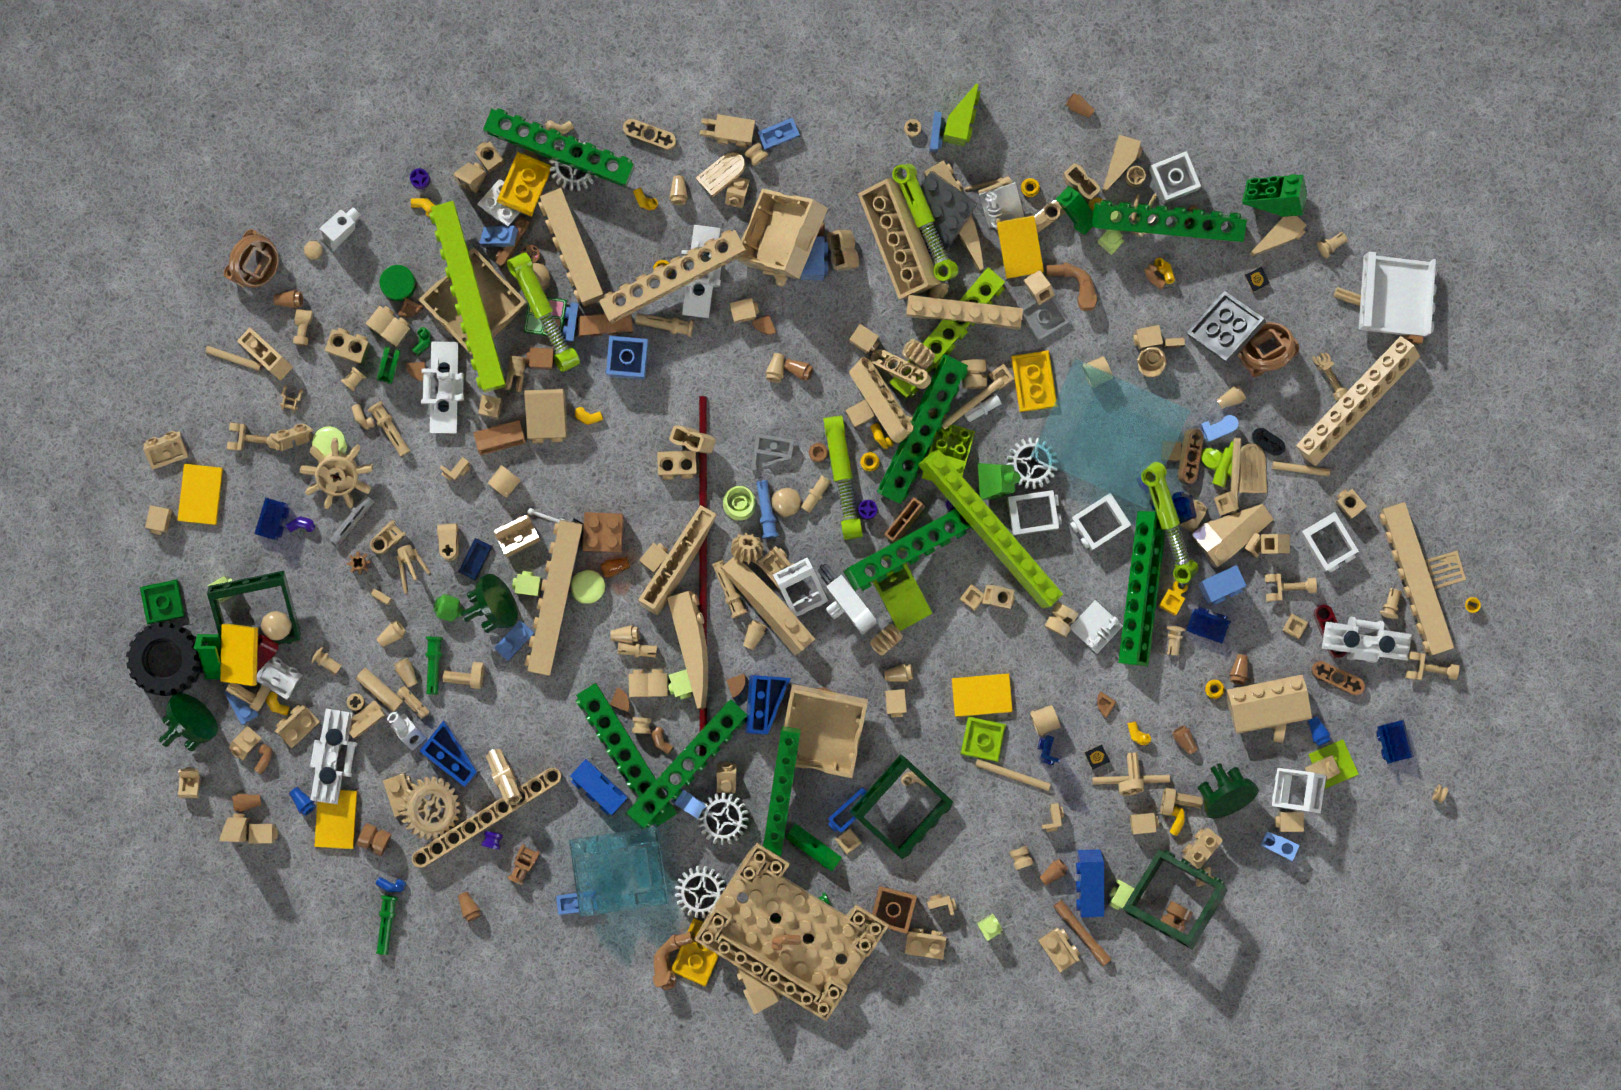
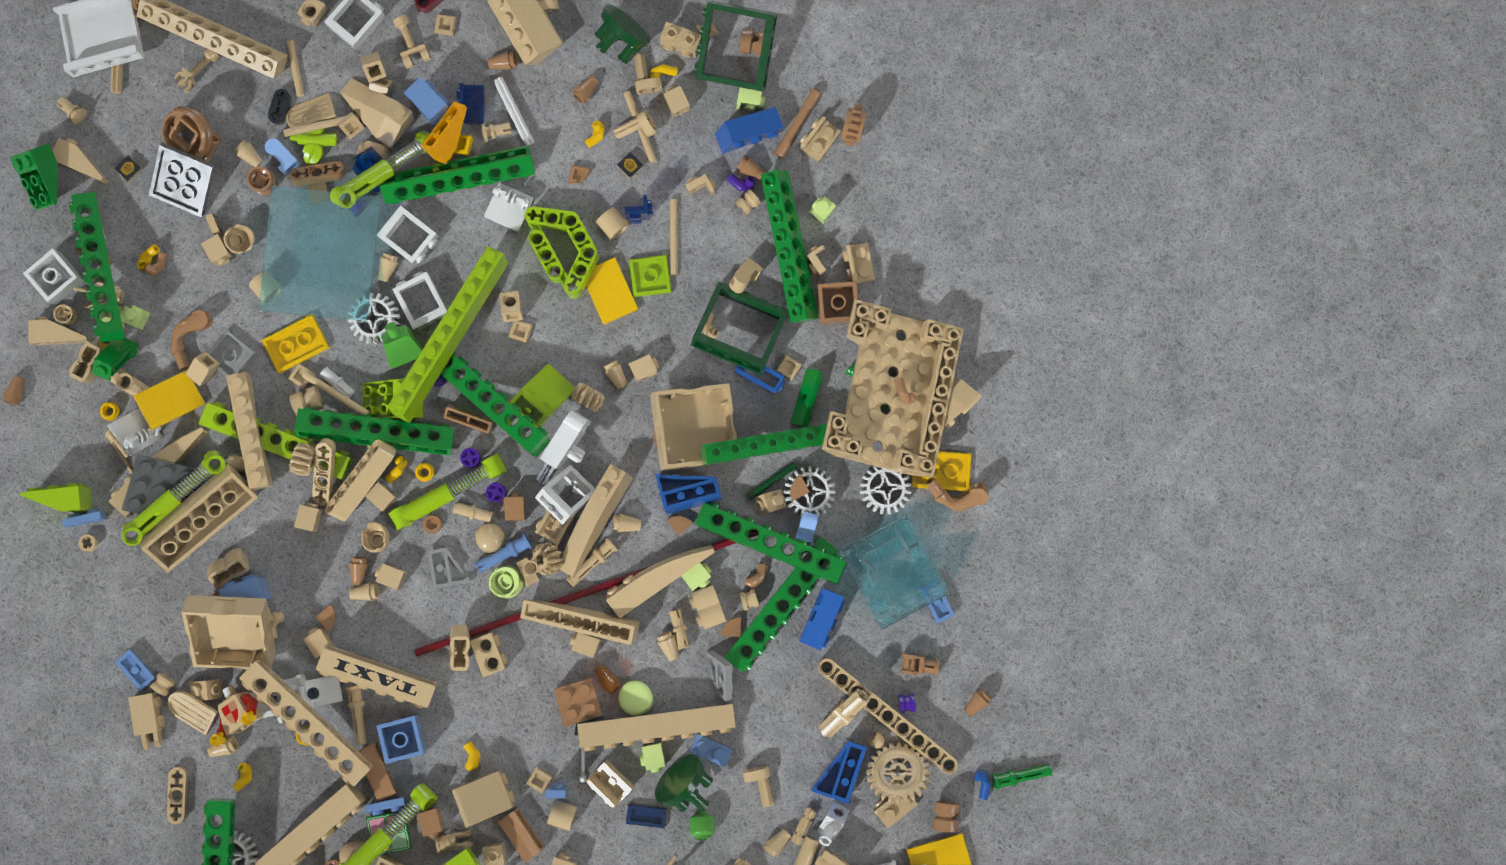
camera: 110 degrees left, 0 degrees up
green pin [425,636,443,695] -> none
tan piece [437,523,459,561] -> none
tan wheel [1044,602,1078,638] -> none
yellow plate [1205,679,1224,699] -> none
none -> torso [210,686,264,747]
none -> medium nougat wheel [247,166,278,196]
none -> tan brick [316,644,437,709]
none -> tan hair [361,522,390,553]
none -> tan brick [375,563,407,590]
none -> tan cone [377,253,399,282]
none -> light orange slope [421,101,467,164]
none -> dark purple wheel [486,483,507,502]
none -> white axle [494,77,534,146]
none -> medium nougat brick [504,493,526,521]
none -> tan bar [516,558,539,587]
none -> lime piece [524,207,599,299]
none -> tan tile [526,767,553,794]
none -> medium blue plate [545,782,569,798]
none -> light grey wing [706,650,733,701]
none -> dark purple arm [727,173,756,191]
none -> tan leg [729,258,764,293]
none -> dark green bar [746,461,797,501]
none -> green brick [761,169,819,323]
none -> medium nougat tile [790,475,809,501]
none -> medium nougat gear [841,104,867,147]
none -> tan hinge [868,731,885,749]

